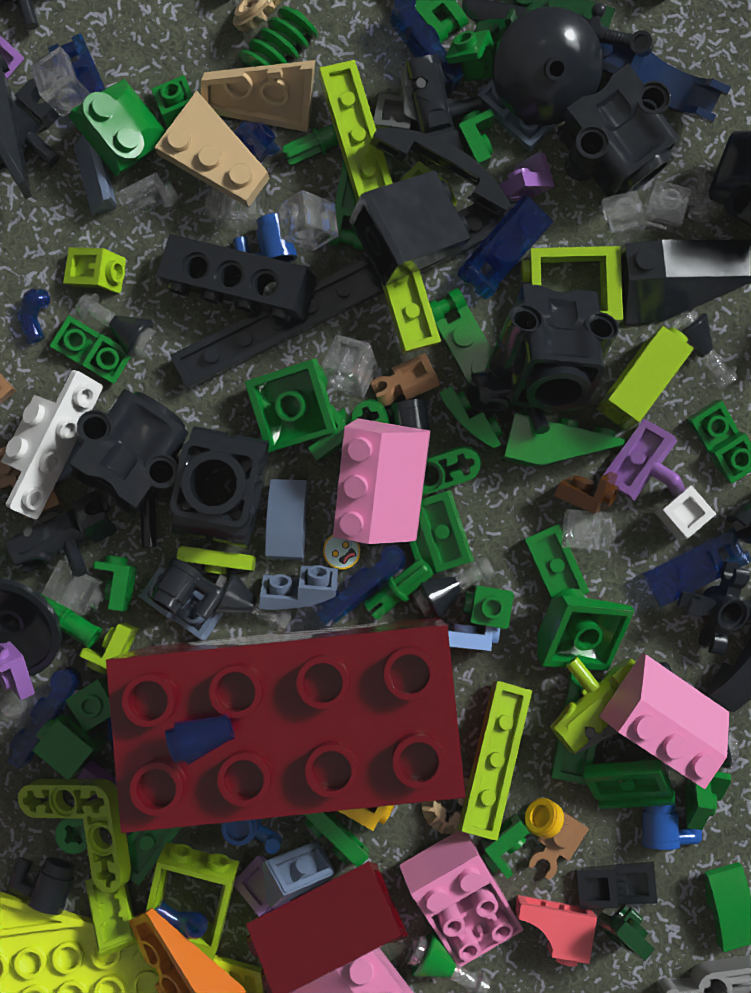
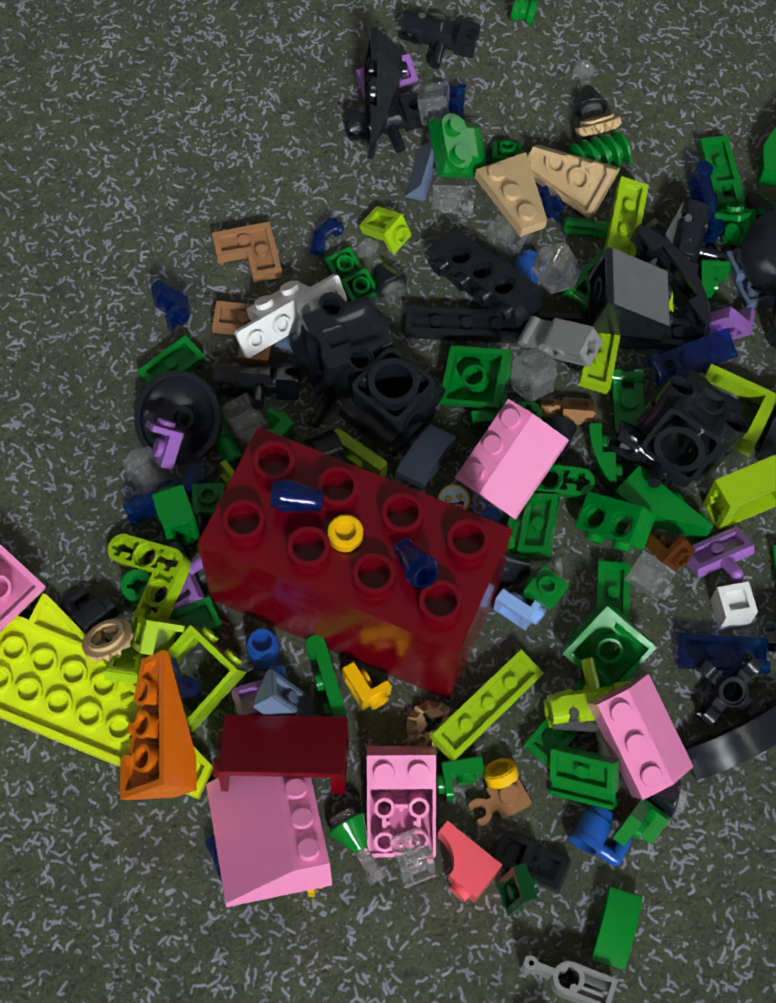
camera: 25 degrees right, 20 degrees down
none -> tan gear [82,618,134,663]
none -> lime panel [132,614,185,655]
none -> yellow tile [328,515,363,552]
none -> clear bracket [389,827,437,889]
none -> clear blue cone [394,539,439,588]
none -> light grey piece [517,316,603,368]
none -> green brick [575,491,656,553]

